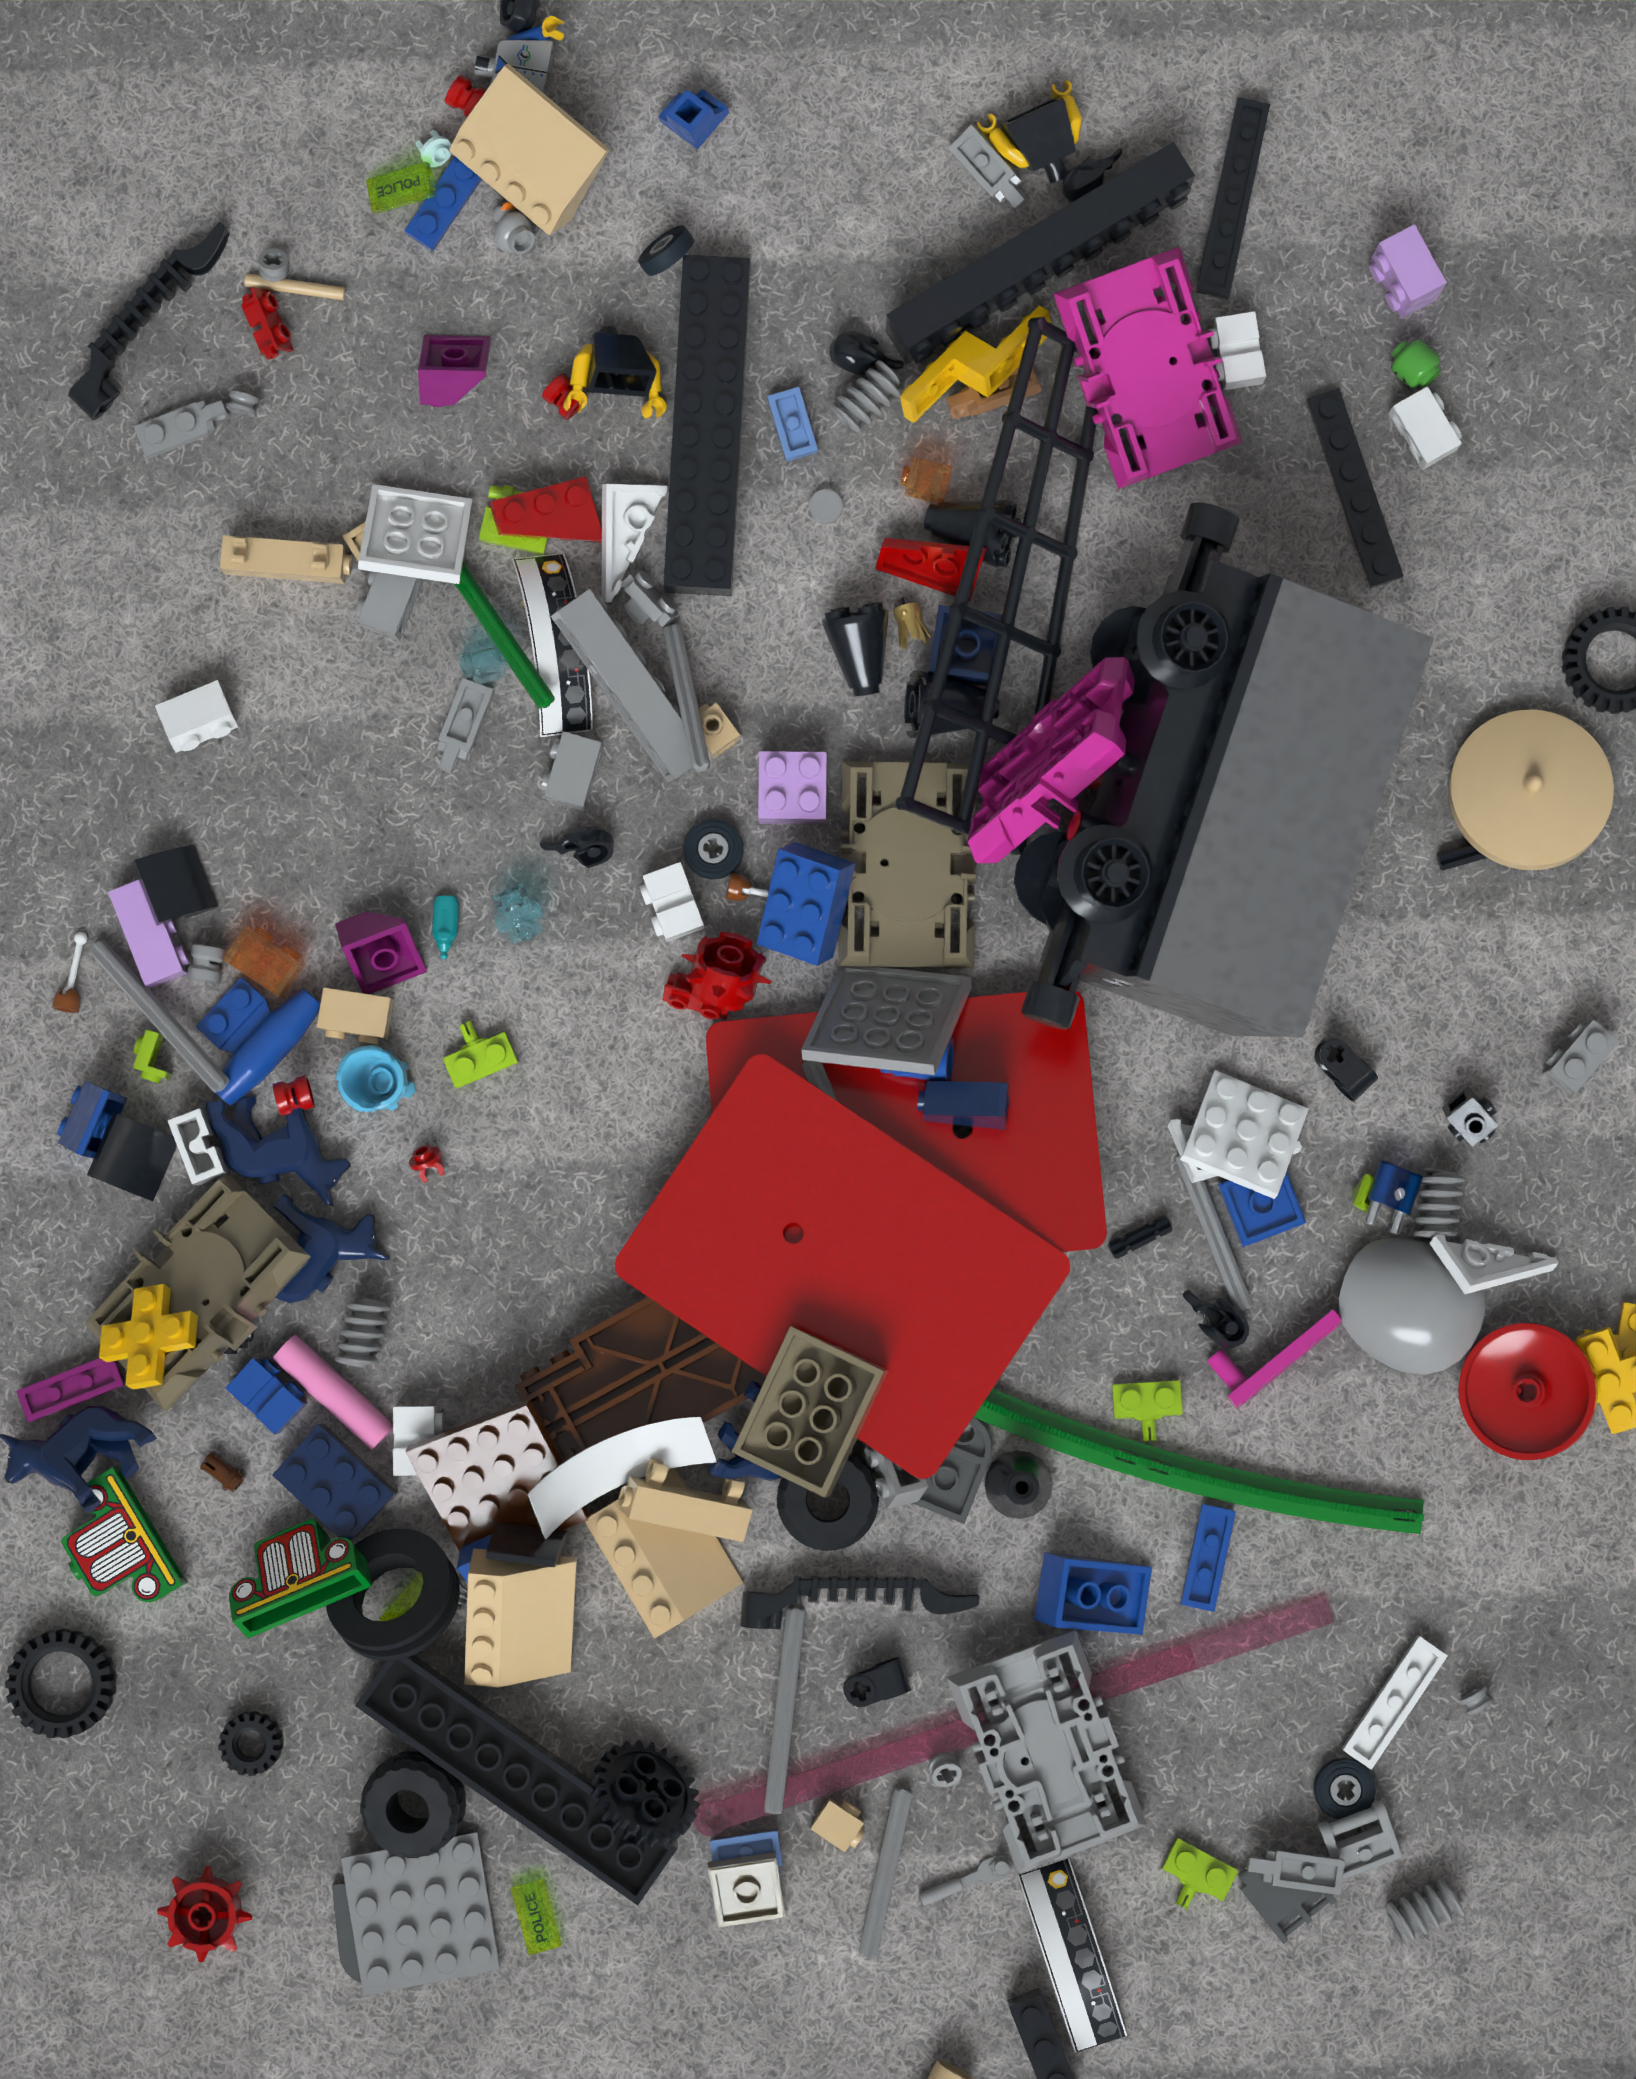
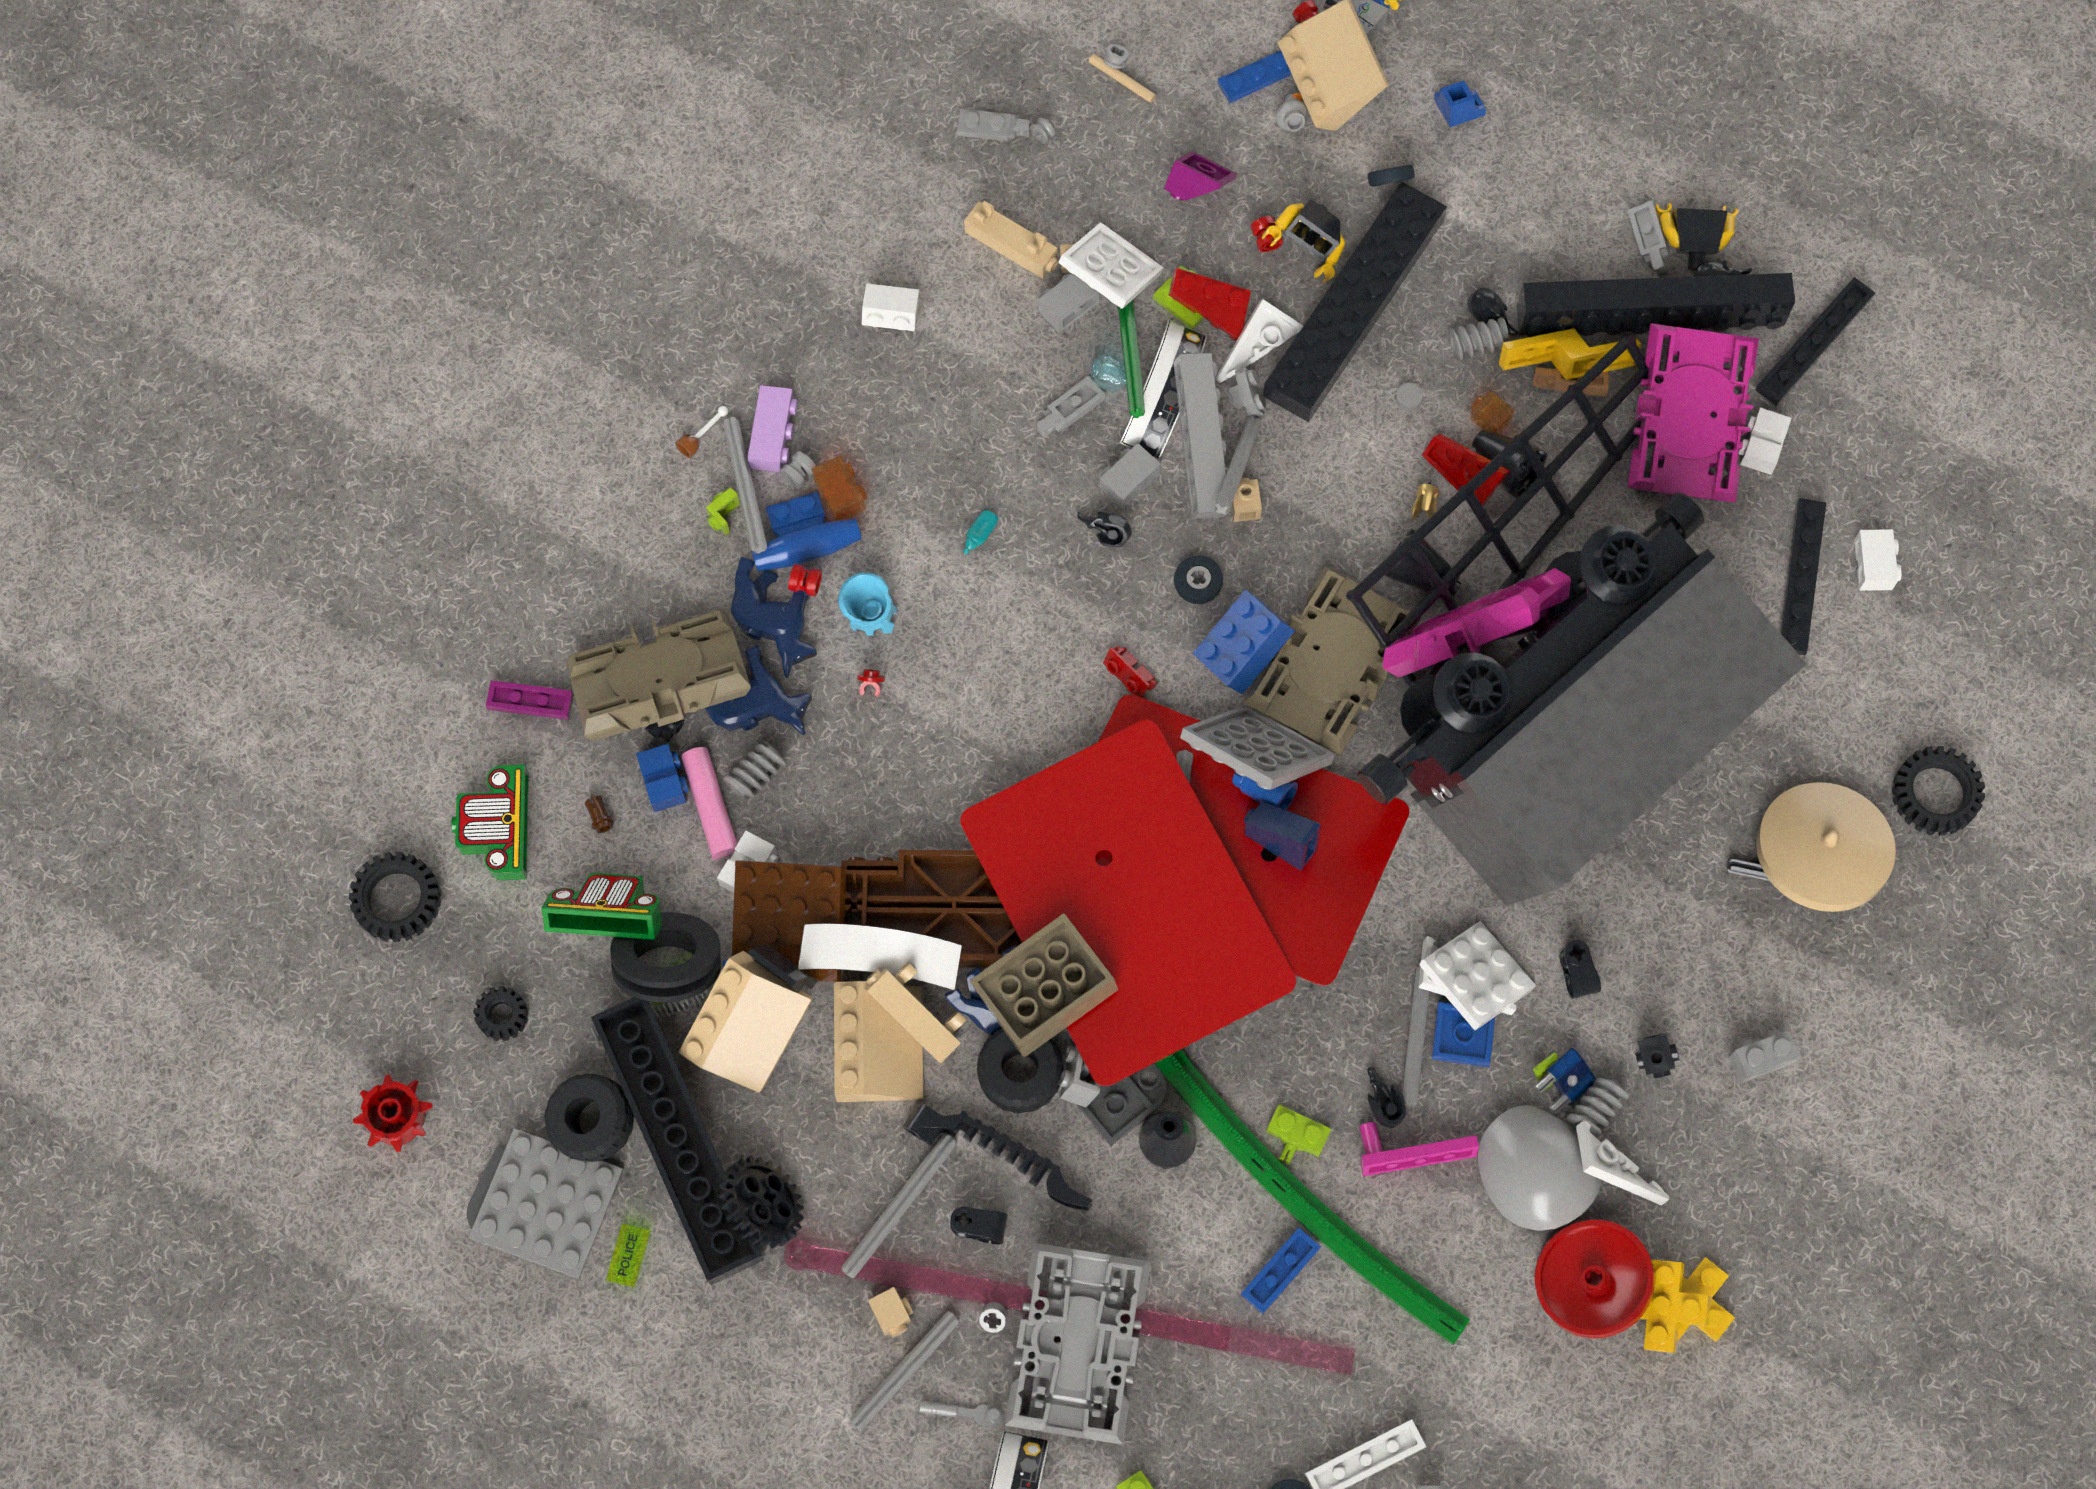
camera: 30 degrees right, 15 degrees down
dark blue animal [0,1406,157,1513] -> none
blue slope [57,1081,128,1158] -> none
black piece [68,221,230,420] -> none
black slope [87,1112,177,1201] -> none
yellow plate [99,1284,198,1389] -> none
black slope [132,845,218,926] -> none
white brick [168,1108,230,1186] -> none
red hinge [241,287,294,360] -> none
dark blue brick [272,1423,398,1542] -> none
tan brick [317,987,394,1045] -> none
magenta slope [335,911,427,994] -> none
clear neon green tile [366,162,436,214] -> none
light aqua plate [416,130,452,167] -> none
lime plate [442,1020,518,1089] -> none
clear light blue brick [492,884,545,945] -> none
white brick [639,862,704,942] -> none
red brick [681,932,772,1011] -> none
tile [708,1852,786,1928] -> none
medium blue plate [710,1829,783,1866] -> none
dark orange hinge [726,873,769,901] -> none
lavender brick [758,751,827,824] -> none
medium blue plate [767,387,818,462] -> none
black cone [822,602,888,696] -> none
dark blue brick [928,605,1002,687] -> none
blue slope [1034,1552,1152,1635] -> none
black axle [1108,1215,1173,1259] -> none
lavender brick [1369,224,1447,318] -> none
bright green head [1391,339,1441,389] -> none

